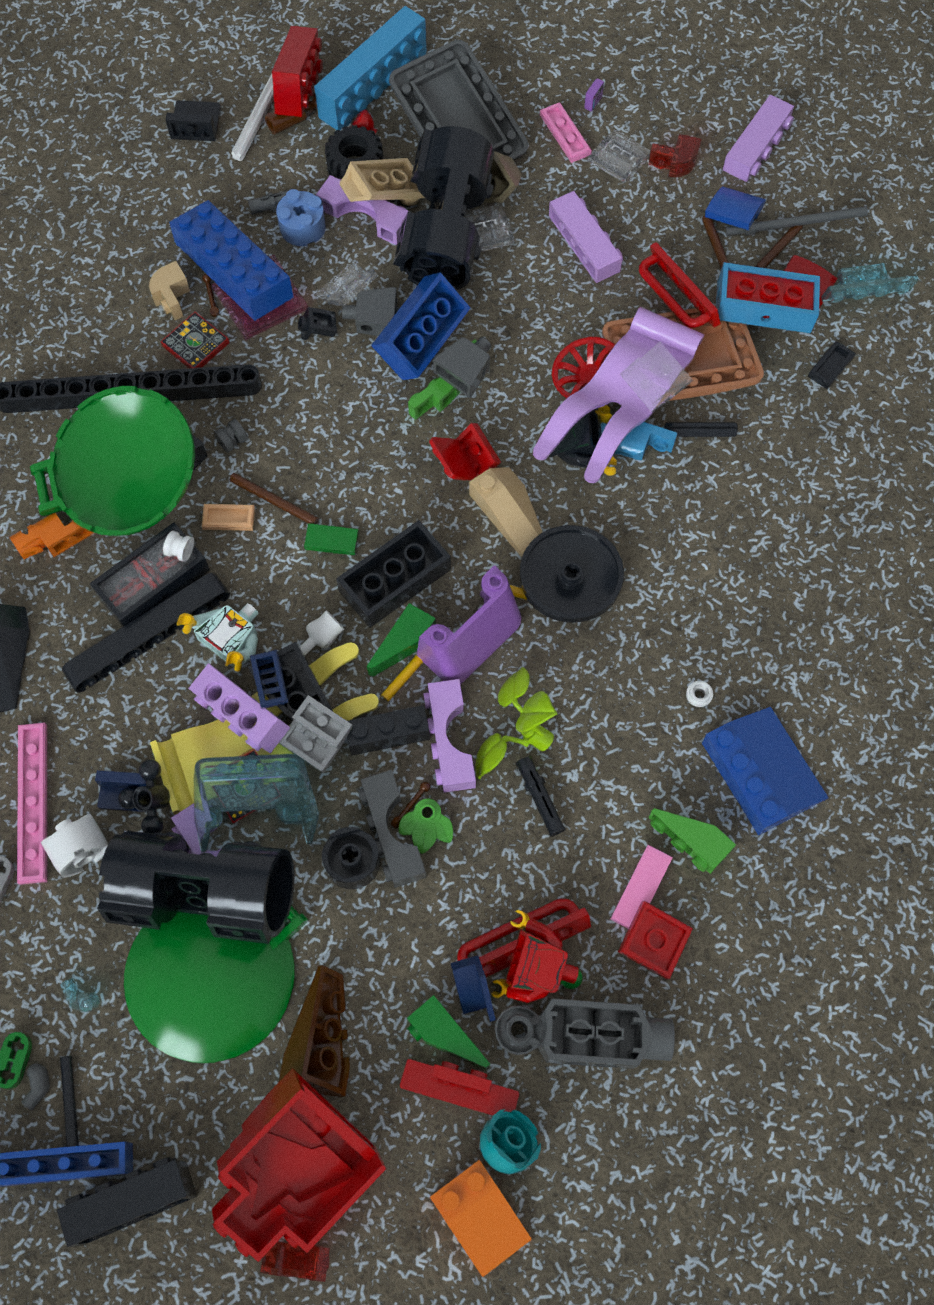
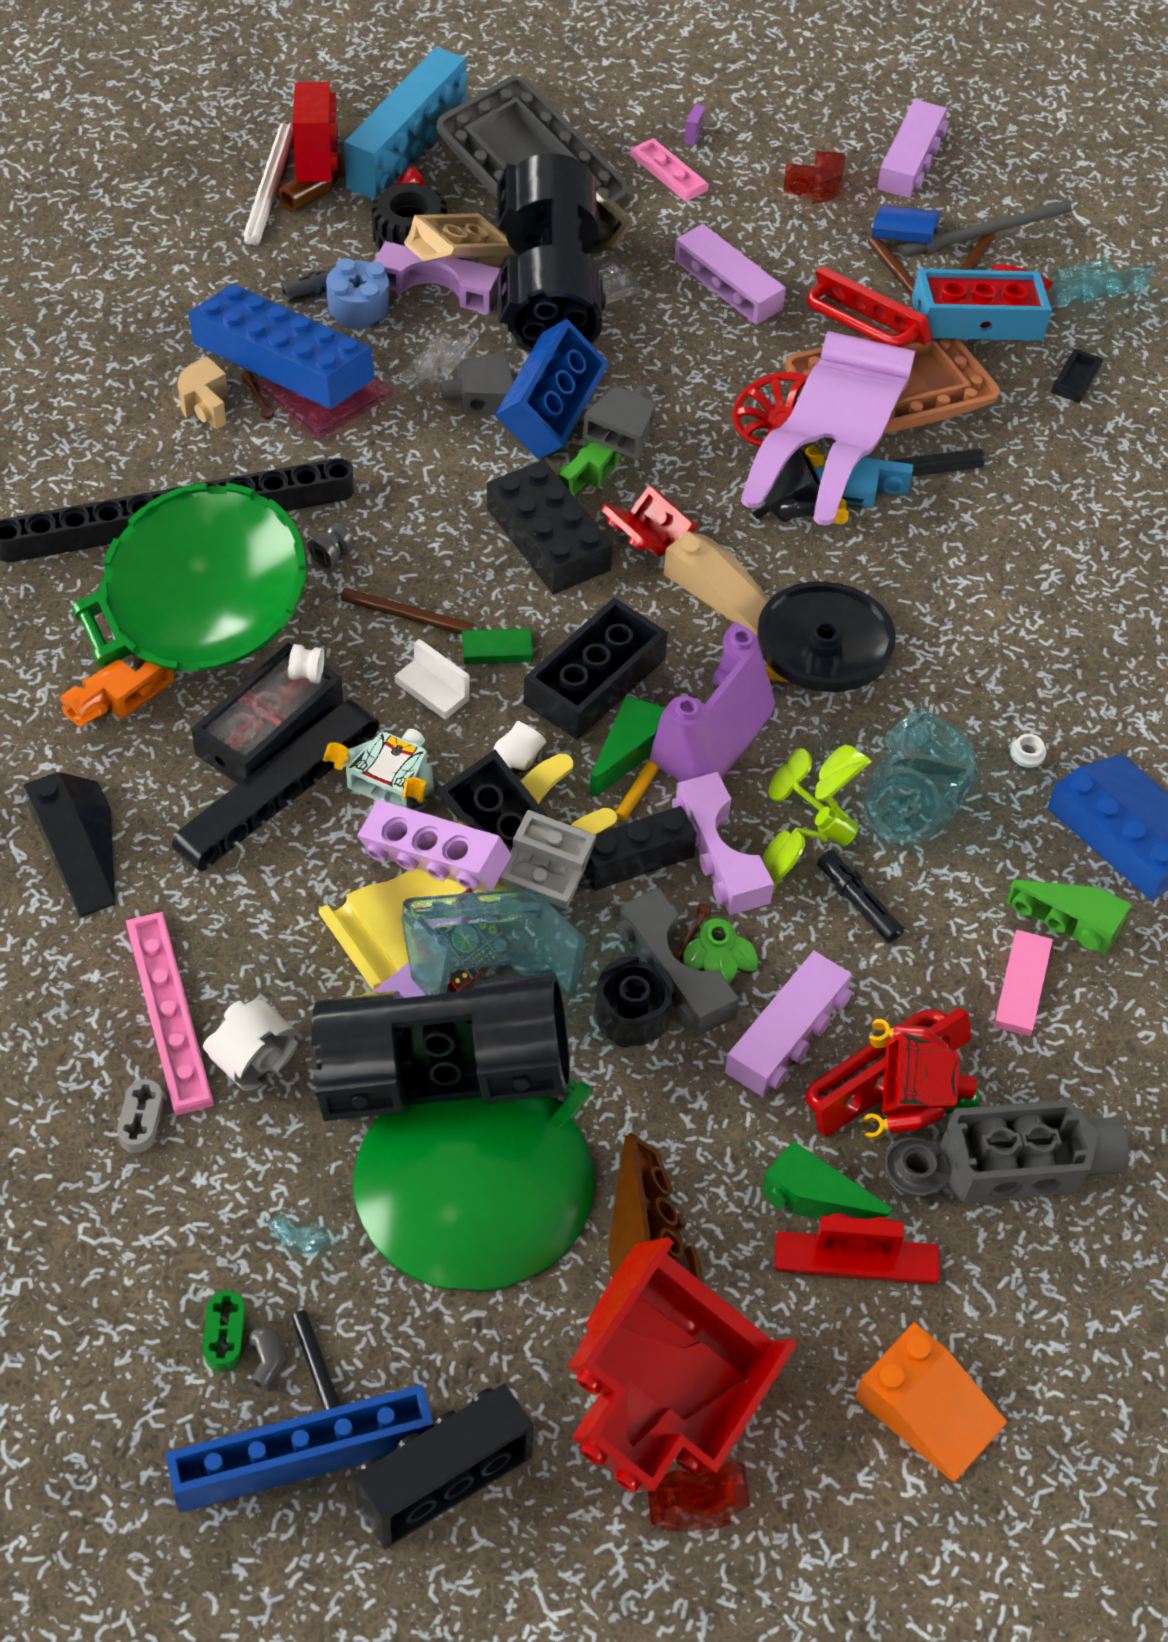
camera: 15 degrees left, 15 degrees down
dark blue panel [95,770,156,812] -> none
black piece [118,759,170,834] -> none
tile [161,312,230,369] -> none
black bracket [165,100,221,141] -> none
light nougat tile [201,504,255,531] -> none
dark blue slope [250,650,289,709] -> none
black bracket [298,307,337,340] -> none
dark blue panel [450,955,496,1022] -> none
teal cylinder [480,1109,541,1174] -> none
clear slope [587,130,652,183] -> none
red tile [618,901,693,980] -> none
clear slope [620,342,693,412] -> none
none -> white panel [395,639,469,720]
none -> black brick [487,459,612,595]
none -> lavender brick [725,951,852,1097]
none -> clear light blue piece [864,708,980,846]

